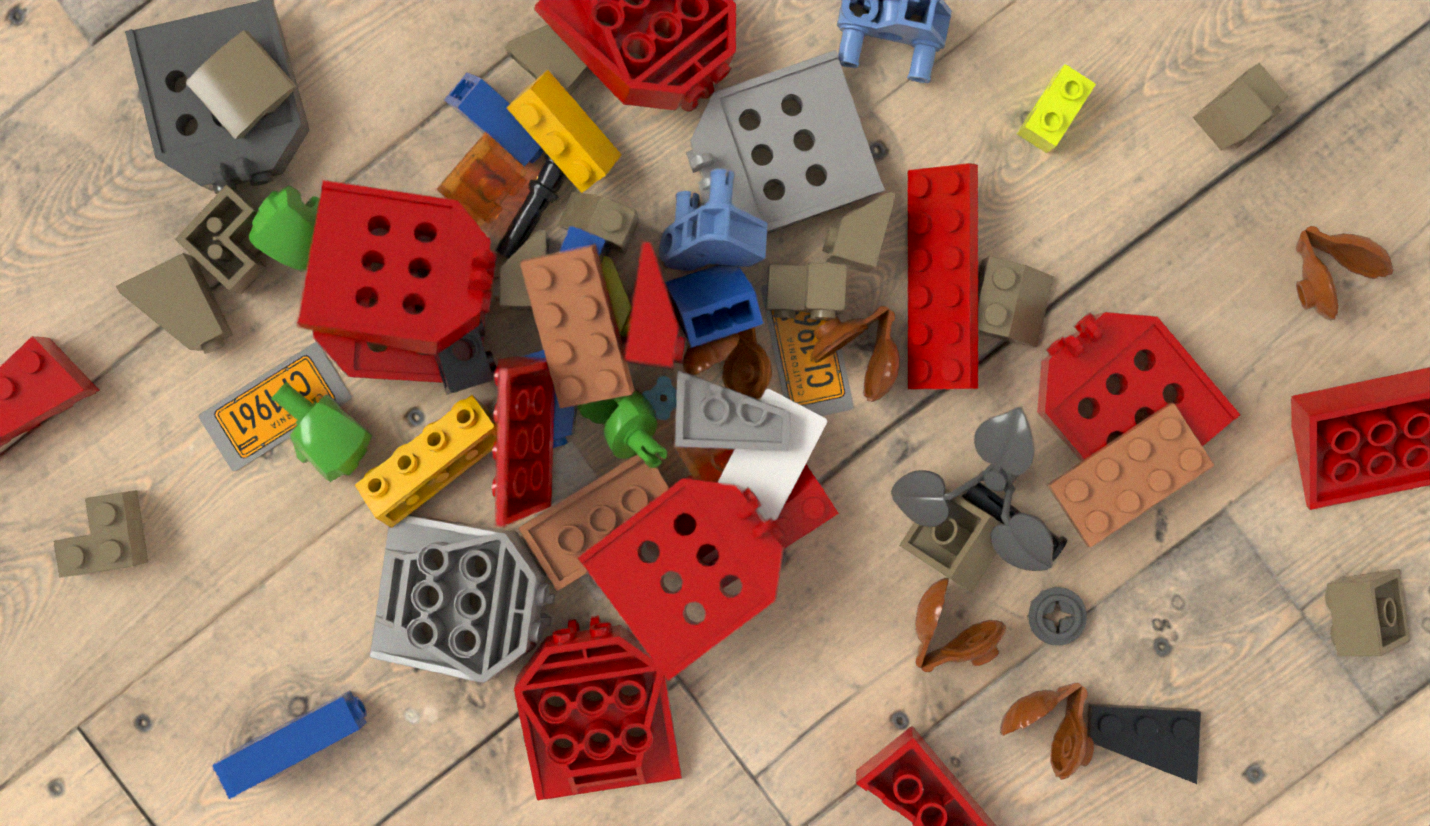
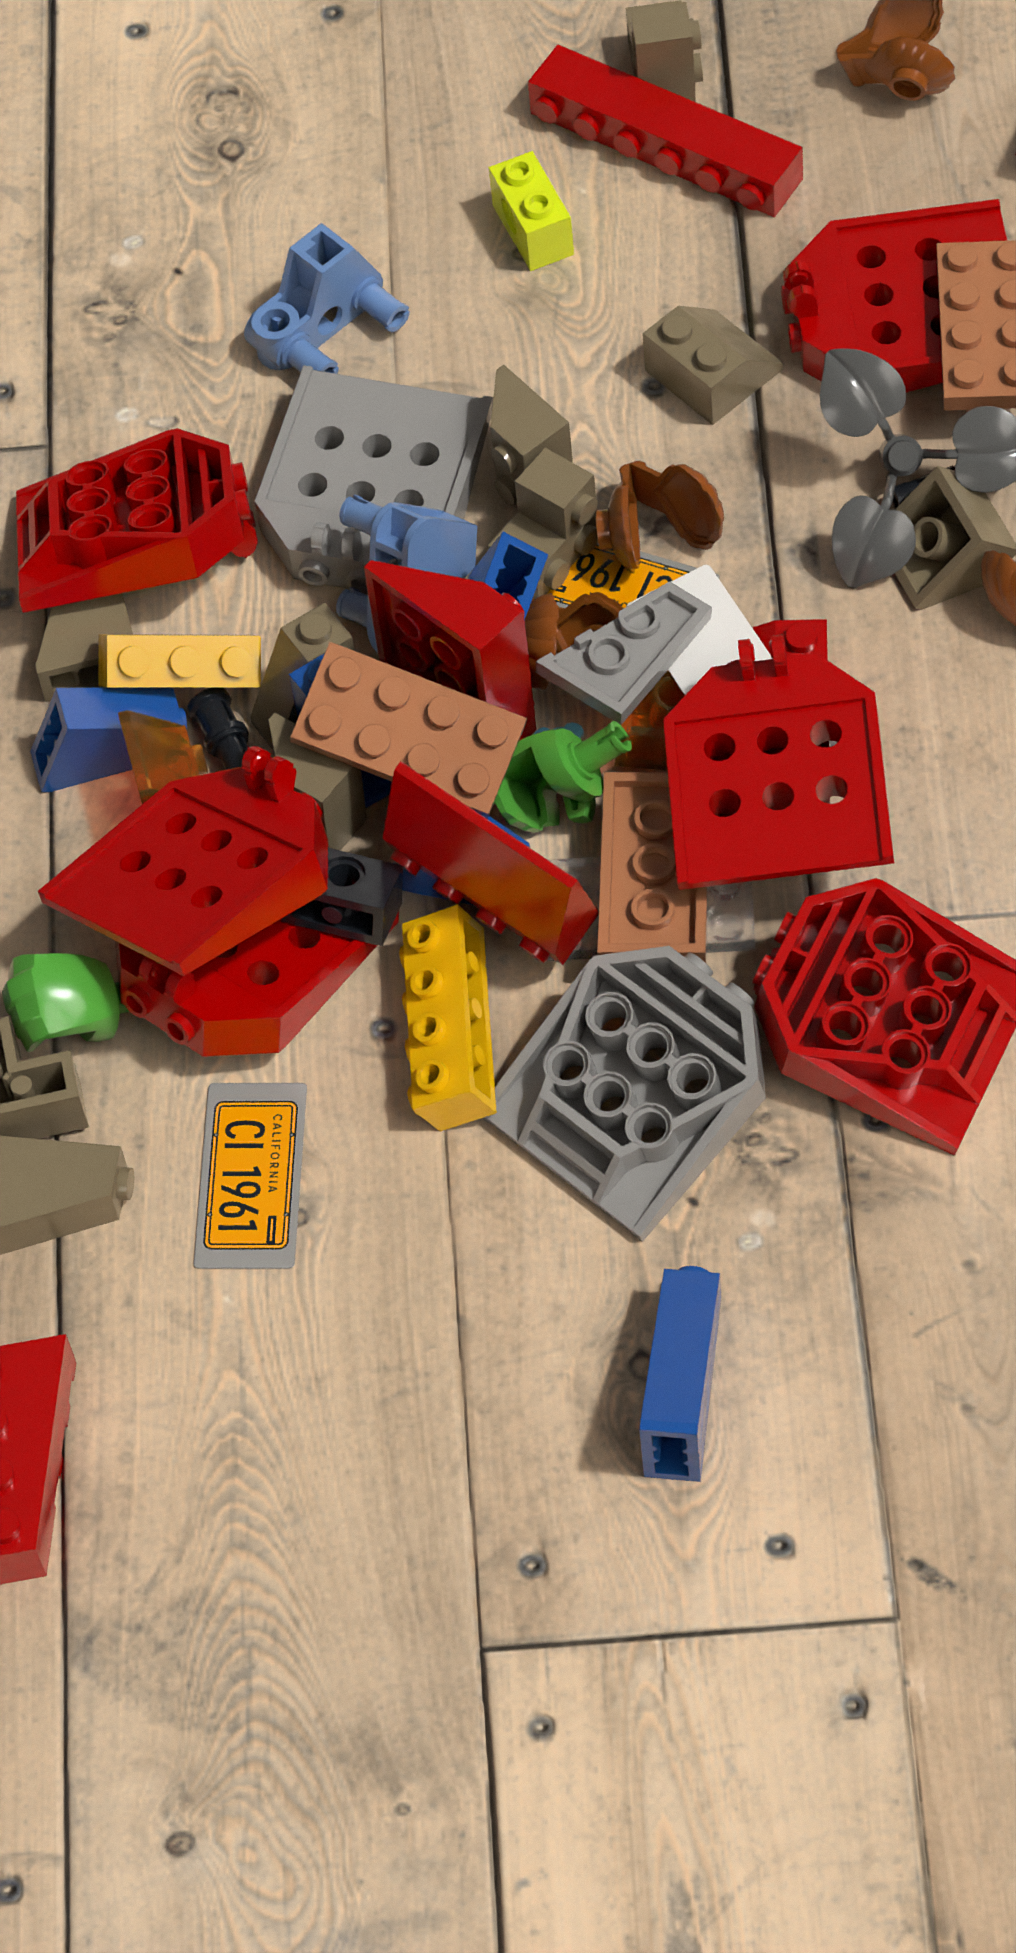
camera: 50 degrees left, 30 degrees down
dark tan brick [53,490,148,578] -> none
bright green piece [271,382,372,482] -> none
red plate [908,163,978,390] -> none
none -> red brick [528,44,803,218]

